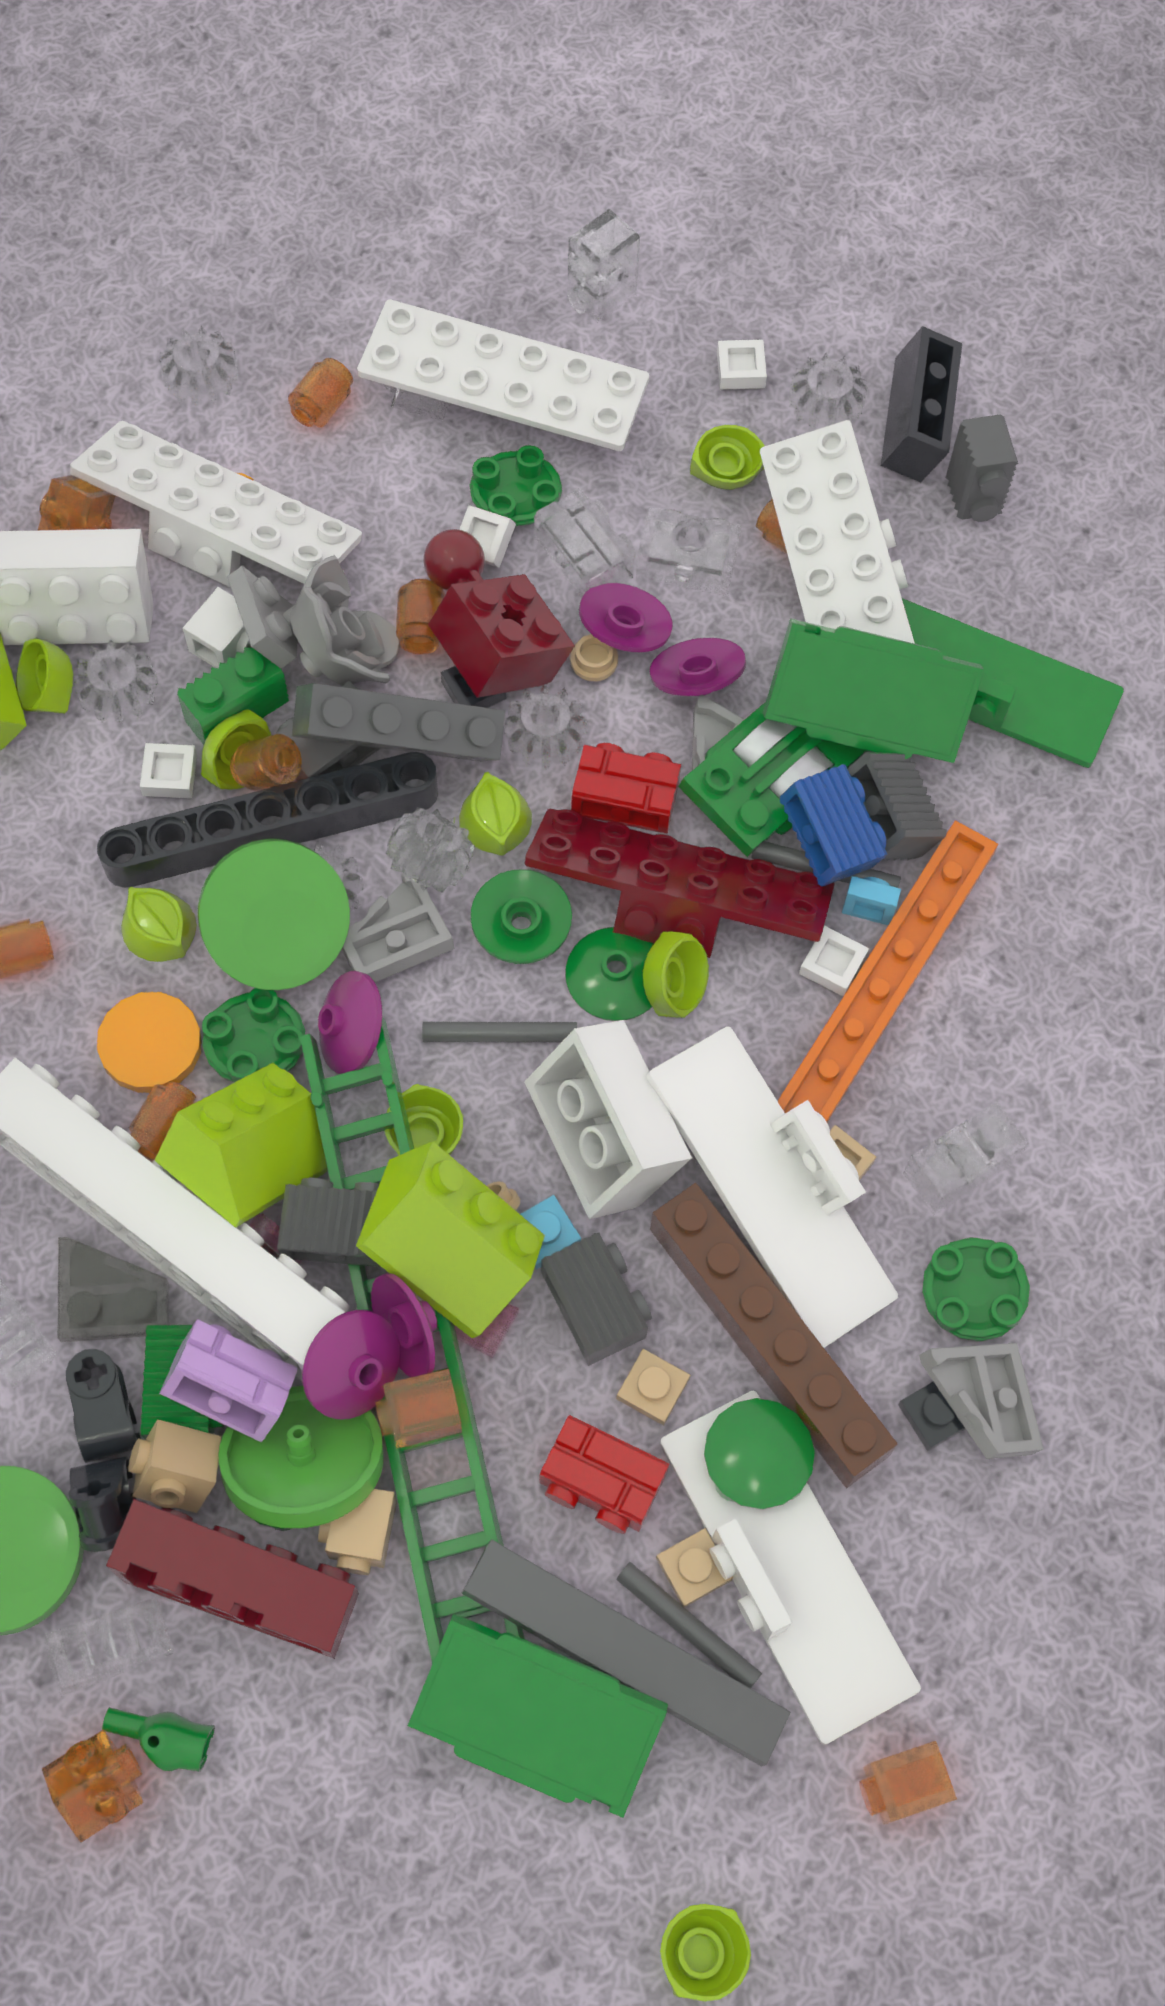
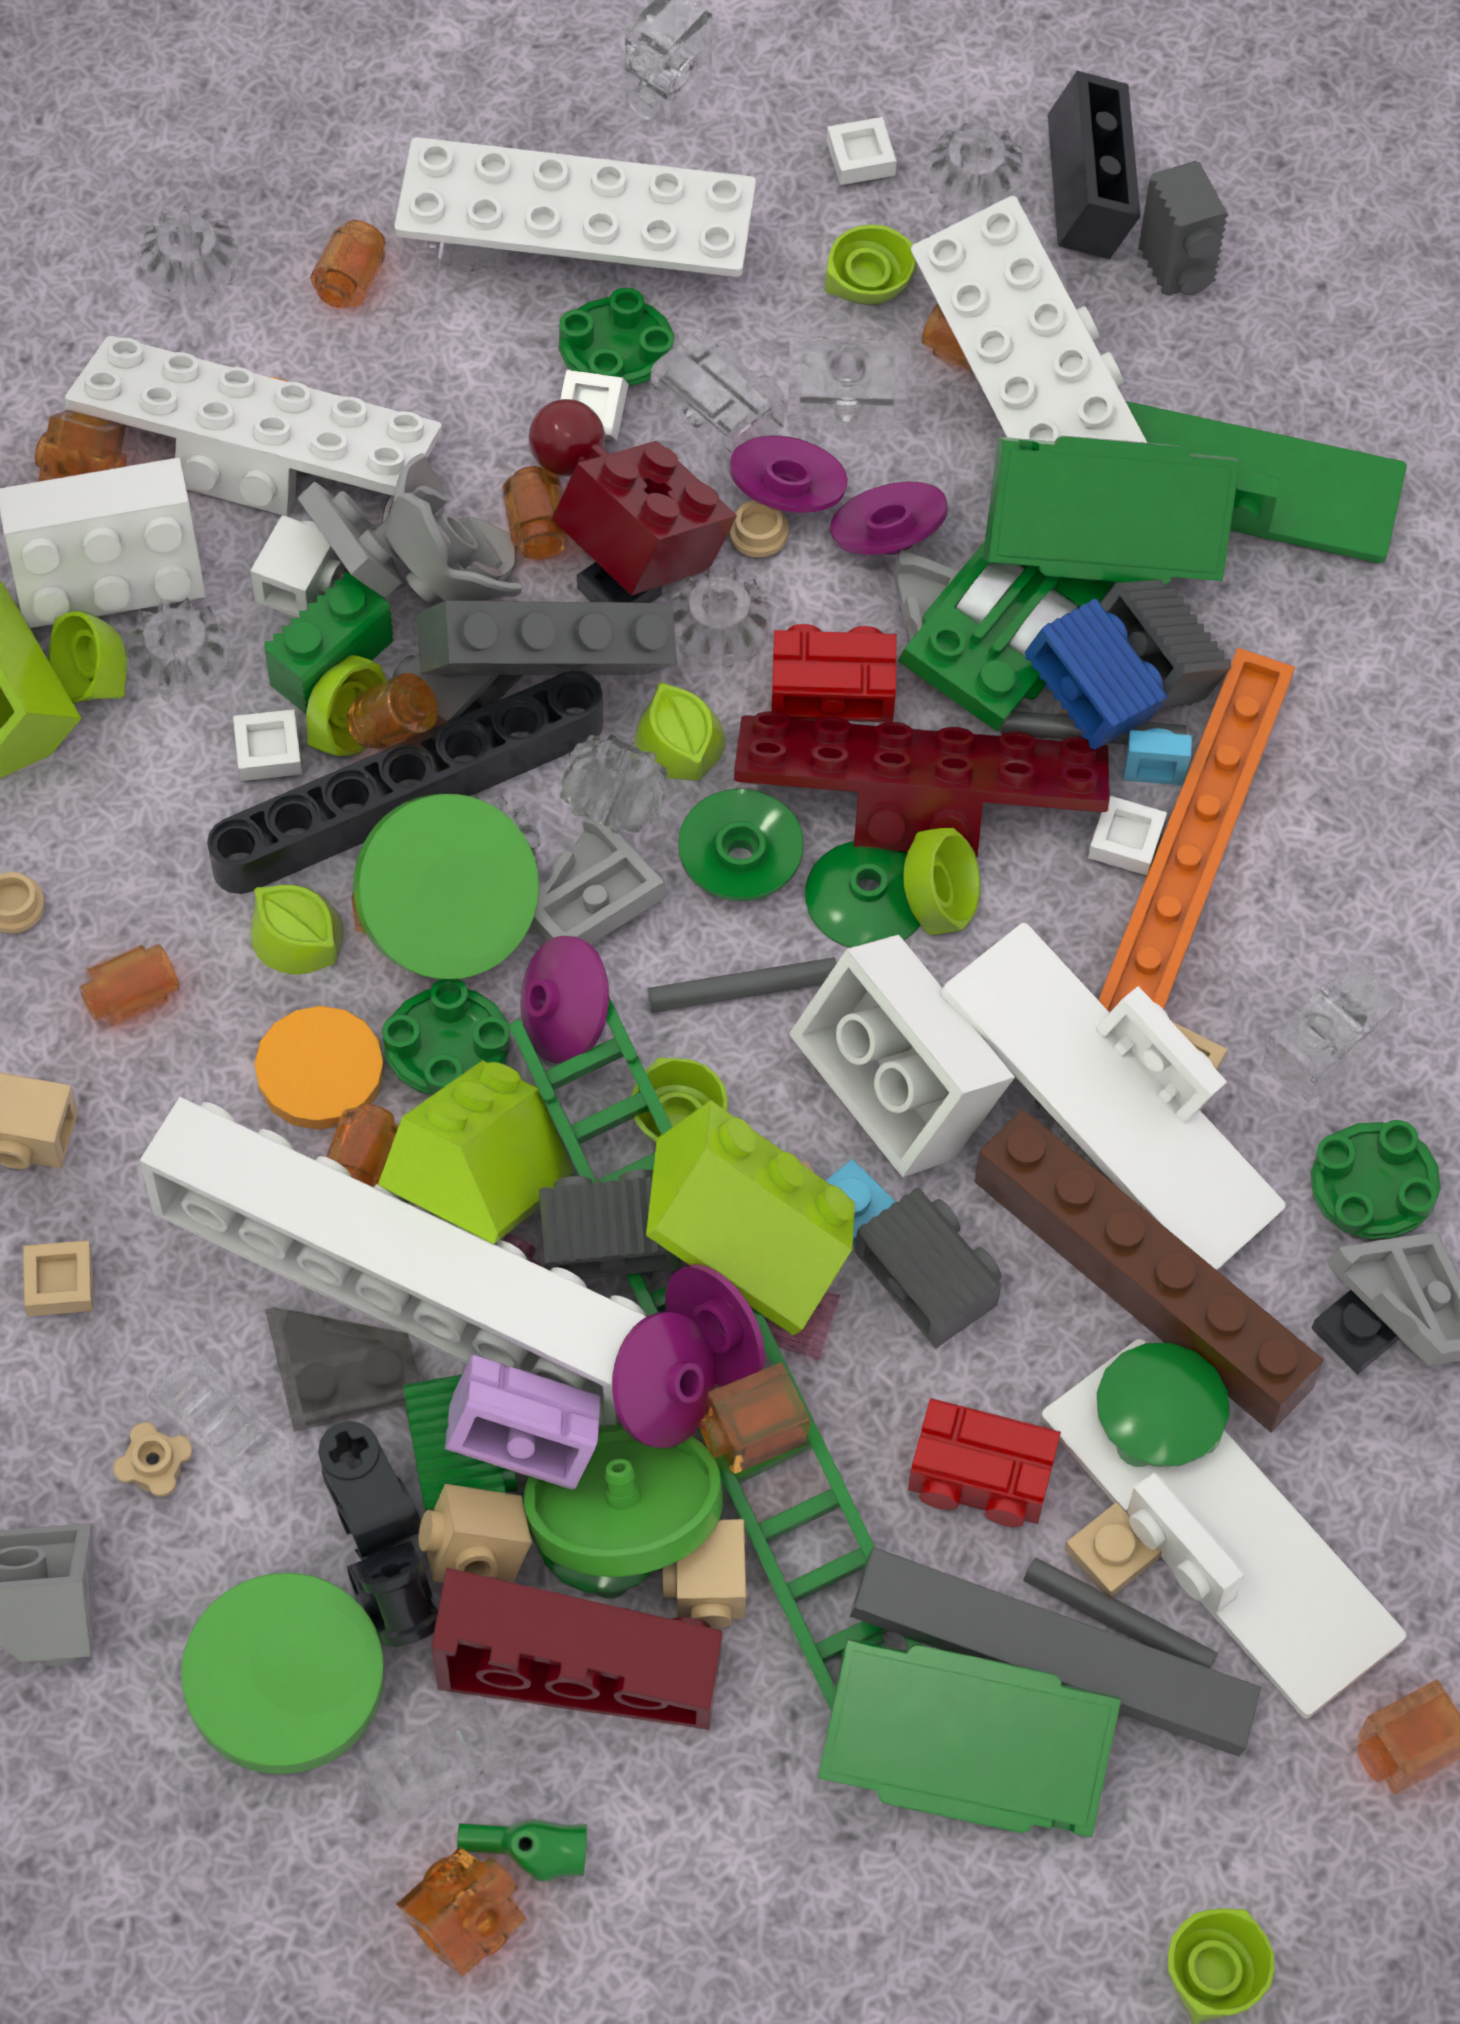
camera: 10 degrees left, 5 degrees down
tan plate [616,1349,691,1426] -> none

